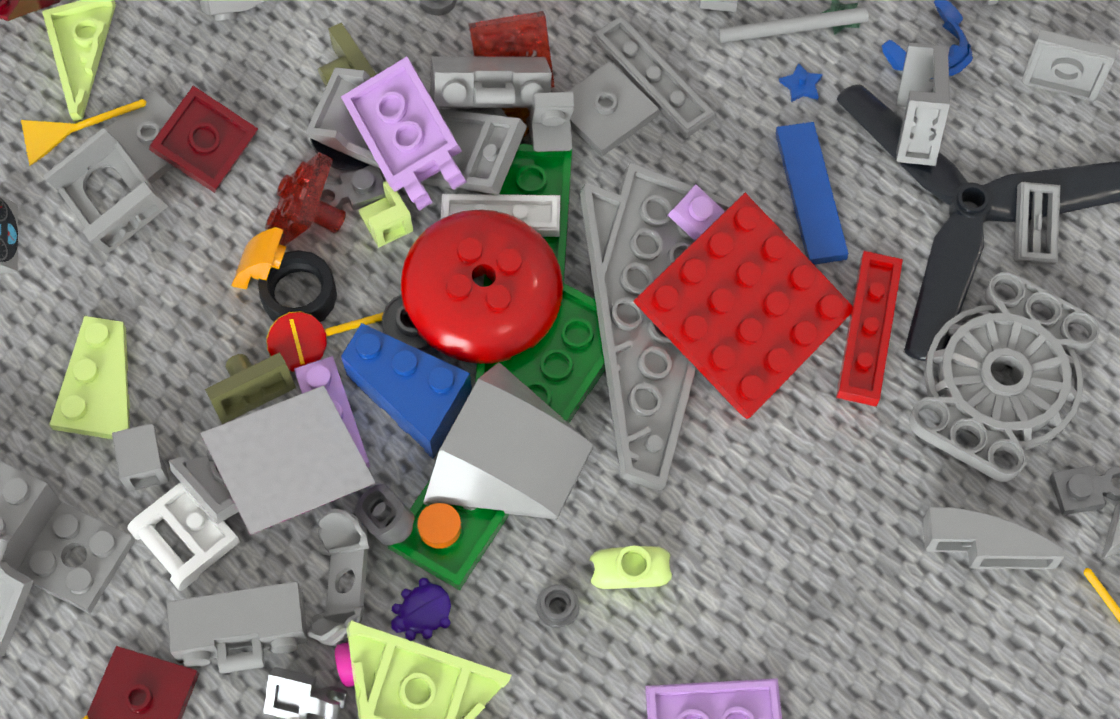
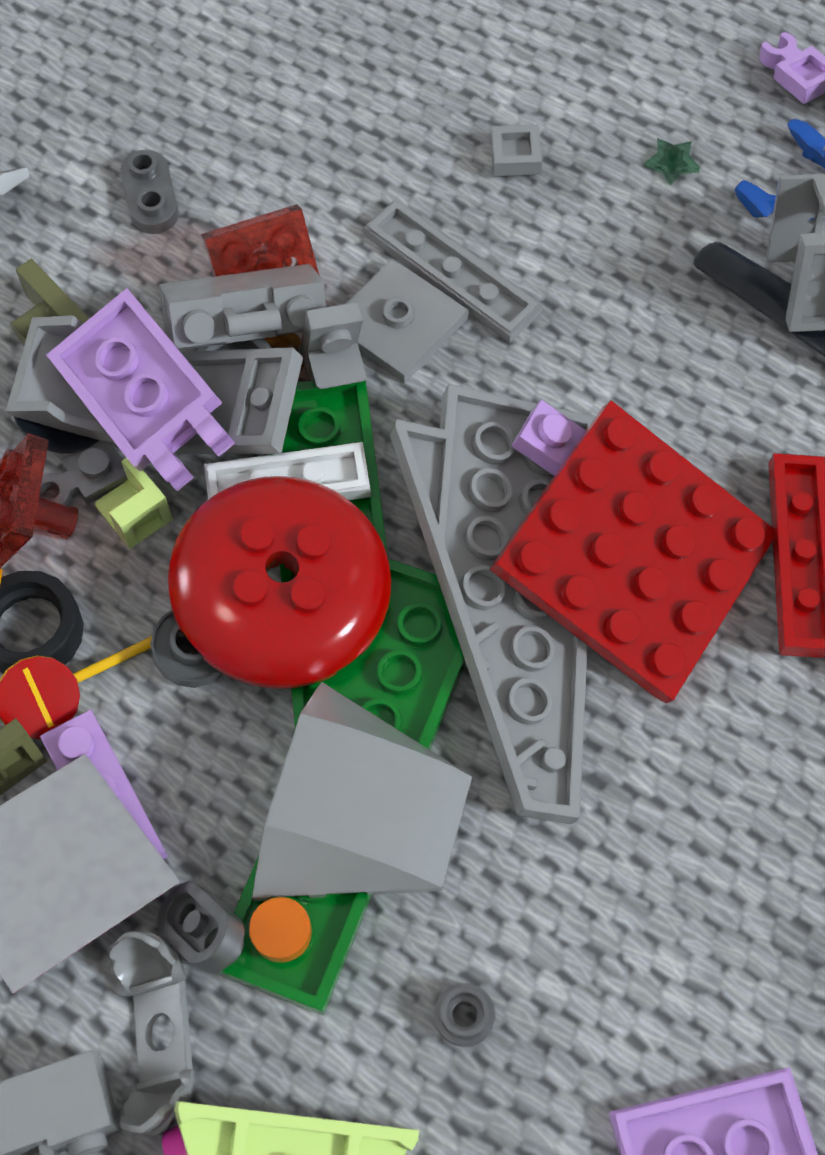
camera: 10 degrees left, 0 degrees up
blue wedge [341,323,472,459] -> none
dark purple piece [391,578,451,641] -> none
yellowish green piece [589,546,672,589] -> none
light grey bar [718,7,868,43] -> none
blue tile [775,122,848,265] -> none
blue piece [779,63,823,102] -> none

